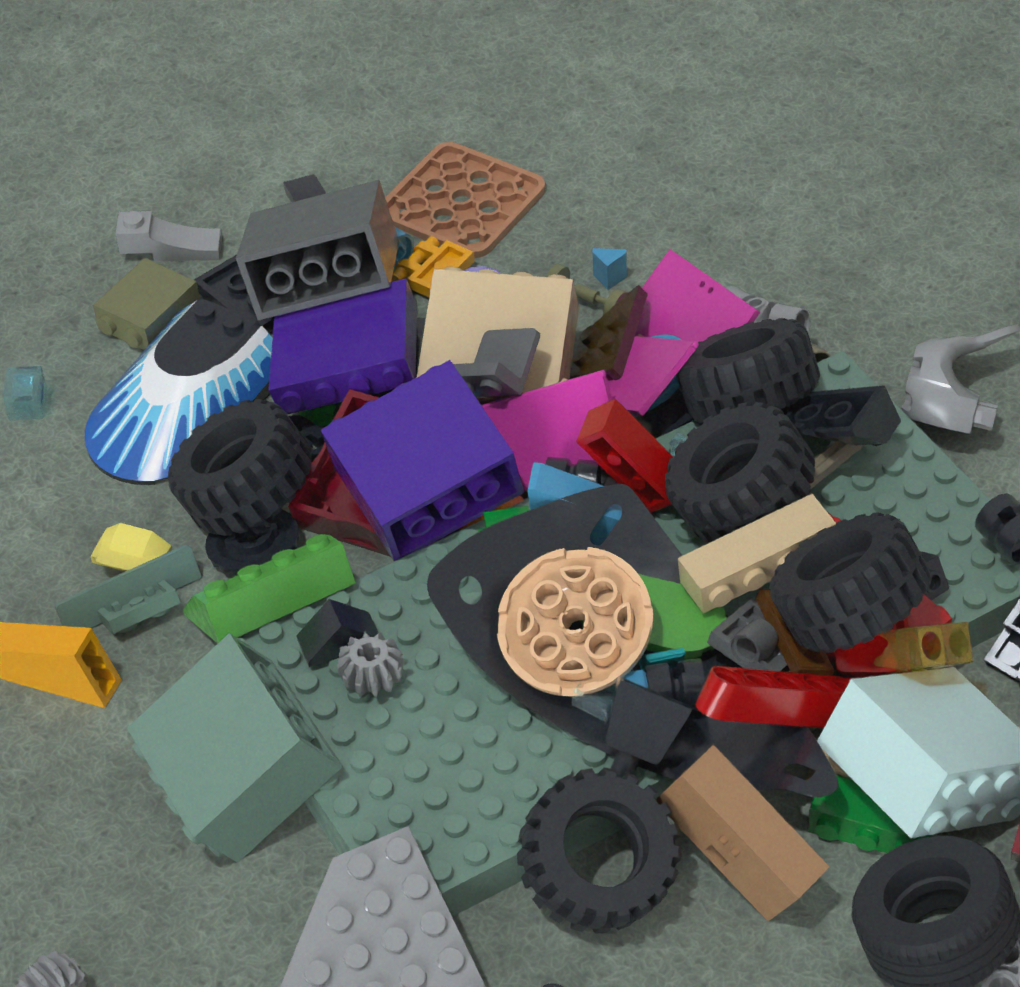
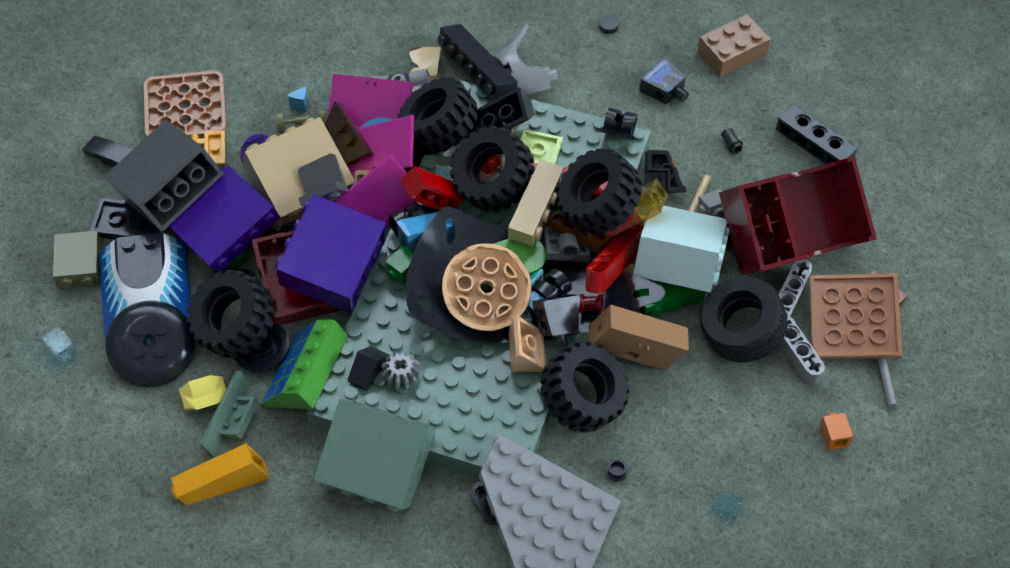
camera: 45 degrees left, 10 degrees up
light grey slope [116,211,222,262] -> none
none -> black brick [105,300,196,387]
none -> tan piece [409,47,441,80]
none -> black brick [438,24,518,101]
none -> light nougat slope [508,315,546,372]
none -> yellowish green tile [520,129,563,164]
none -> dark red bush [579,294,604,314]

